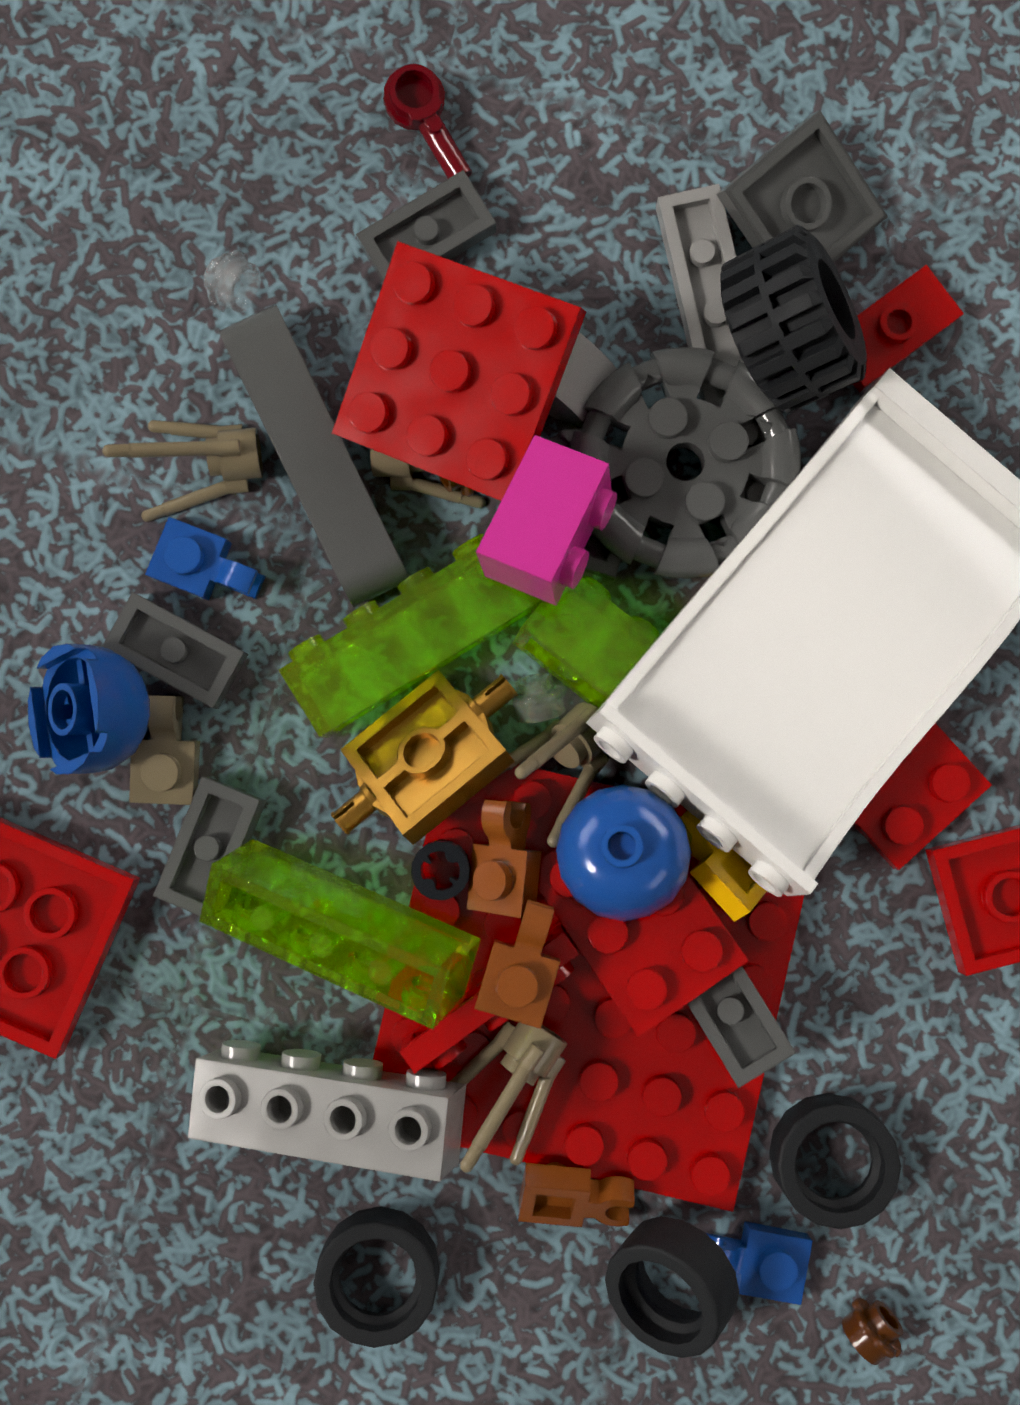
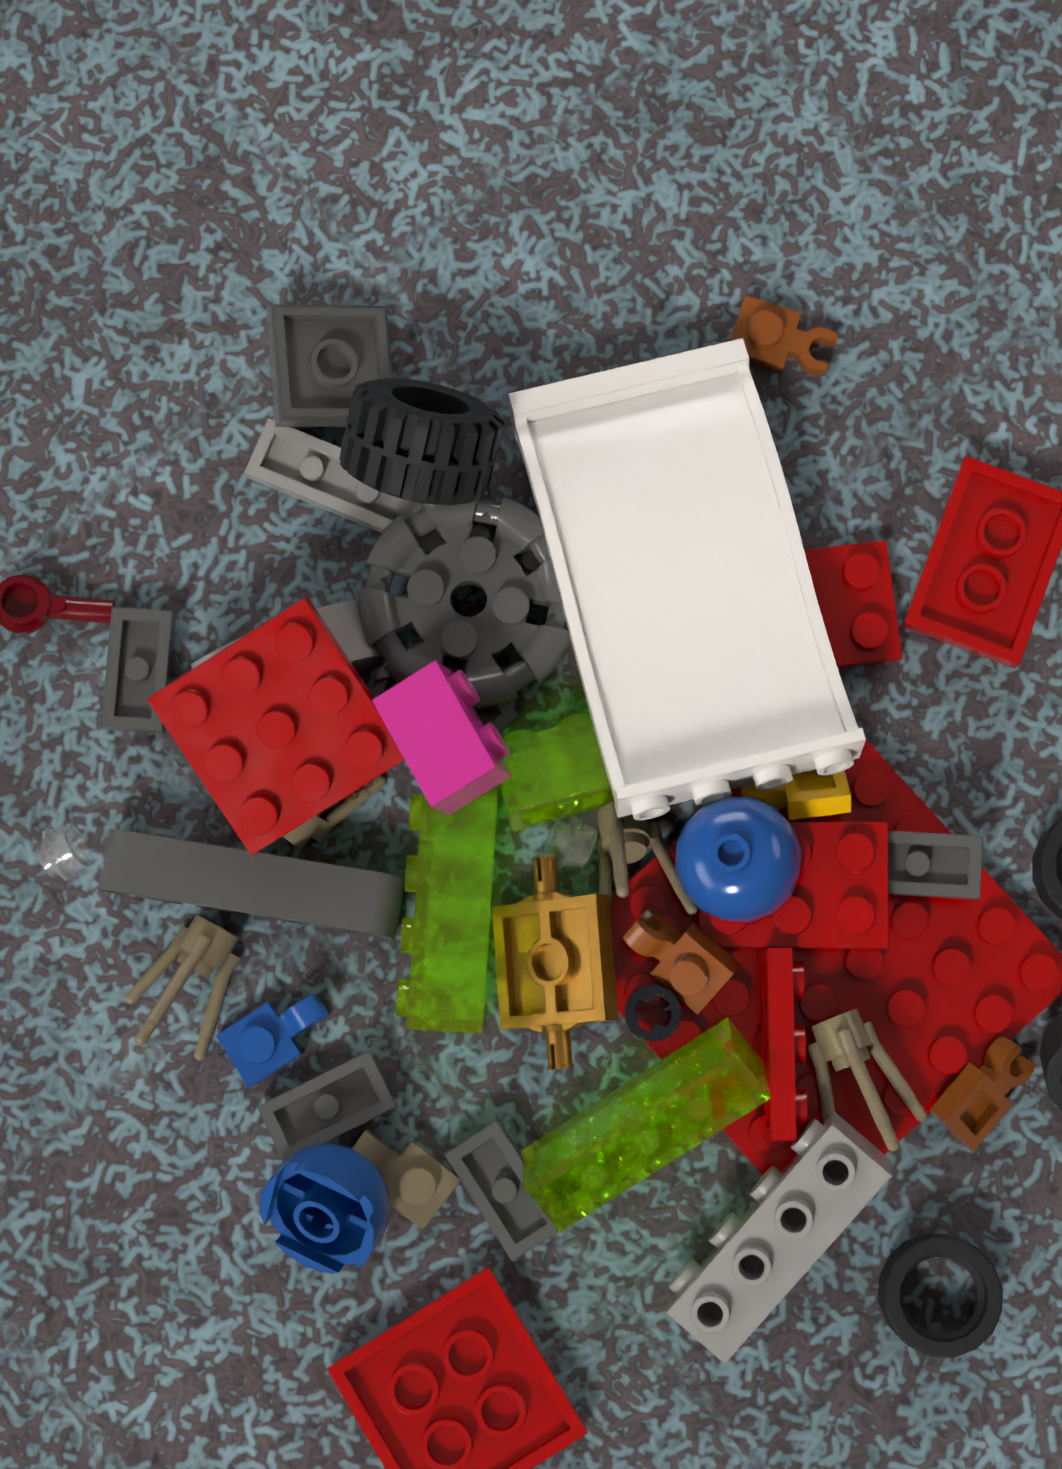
camera: 50 degrees left, 5 degrees down
dark orange plate [474,899,560,1029] -> none
red plate [854,264,964,392] -> none

